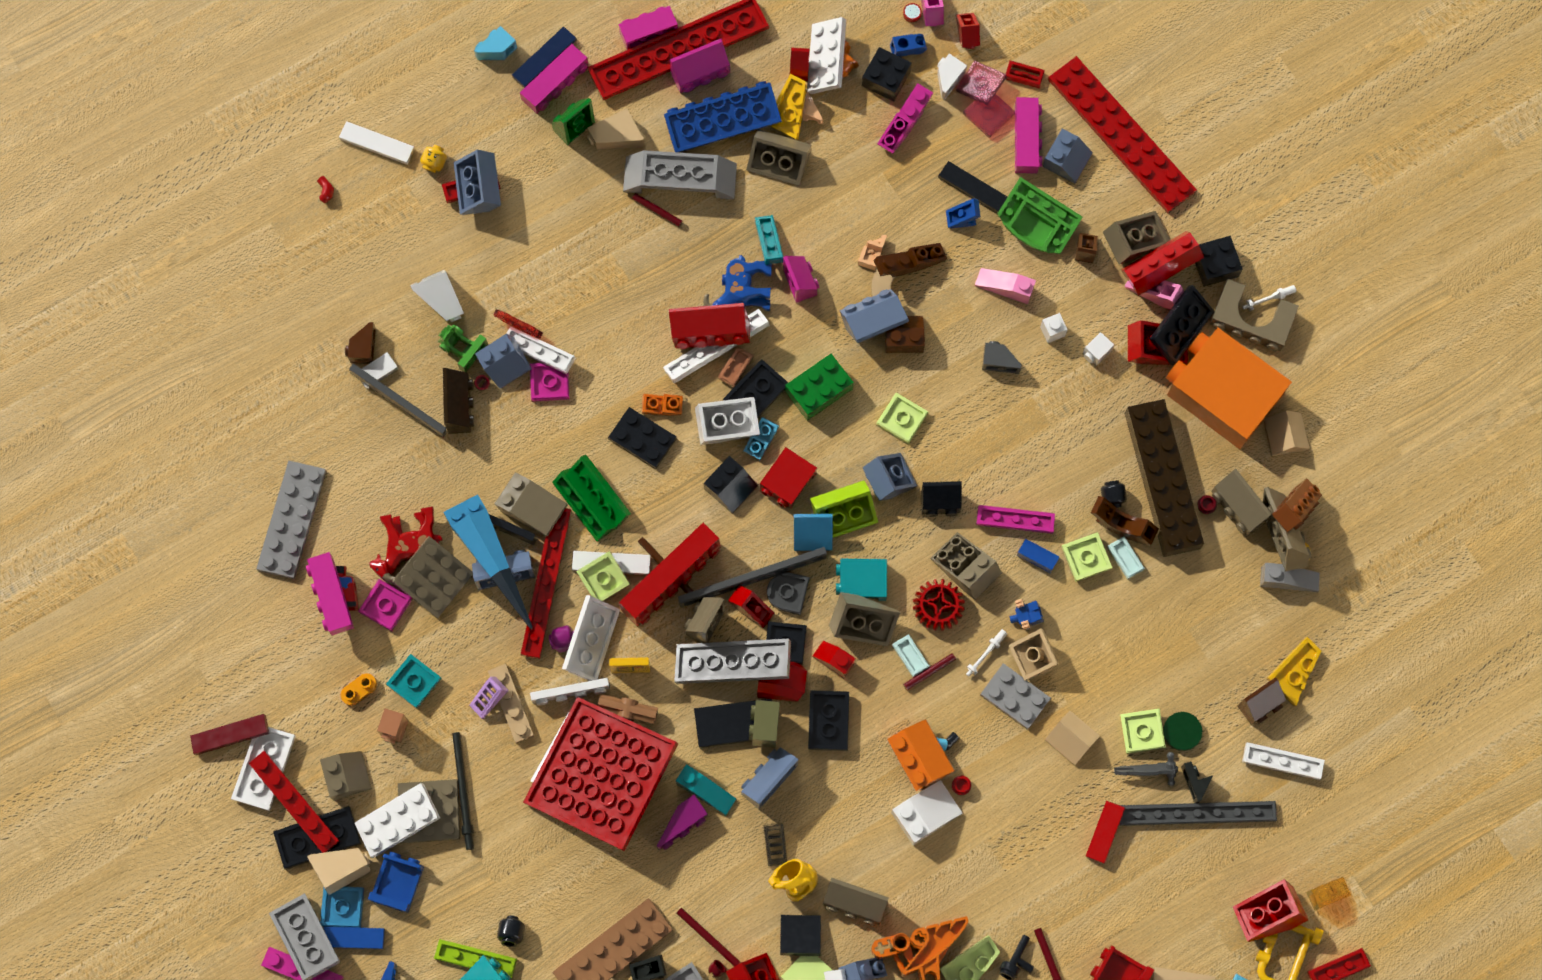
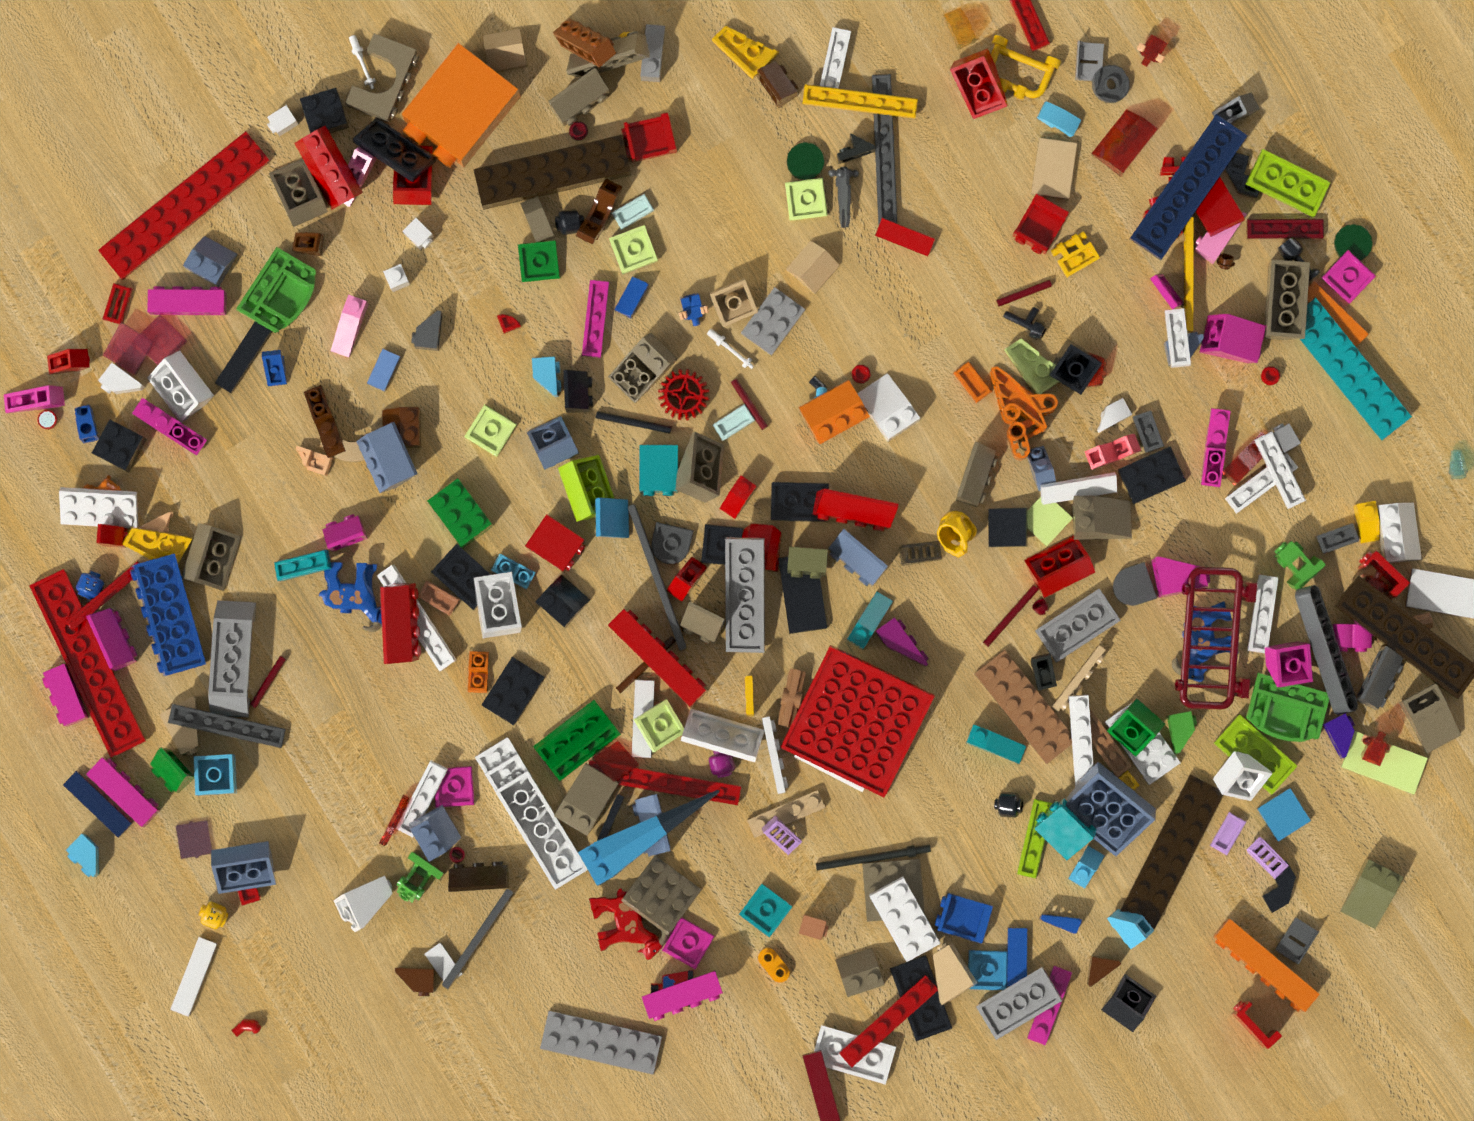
camera: 85 degrees left, 10 degrees up
none -> red axle [66,561,140,630]
none -> blue head [76,570,104,600]
none -> white slope [147,351,214,423]
none -> dark grey tile [168,704,286,748]
none -> piece [176,820,212,859]
none -> medium azure brick [194,754,237,796]
none -> white brick [267,105,299,137]
none -> medium blue tile [367,349,400,392]
none -> white slope [475,737,588,890]
none -> red tile [497,314,521,334]
none -> green plate [518,240,560,282]
none -> dark tan slope [520,196,554,242]
none -> medium azure slope [532,357,561,397]
none -> clear red piece [593,741,639,782]
none -> black bar [596,411,672,434]
none -> red panel [621,112,677,163]
none -> yellow tile [802,84,918,119]
none -> red slope [813,489,899,532]
none -> orange tile [953,361,992,404]
none -> teal slope [966,724,1026,764]

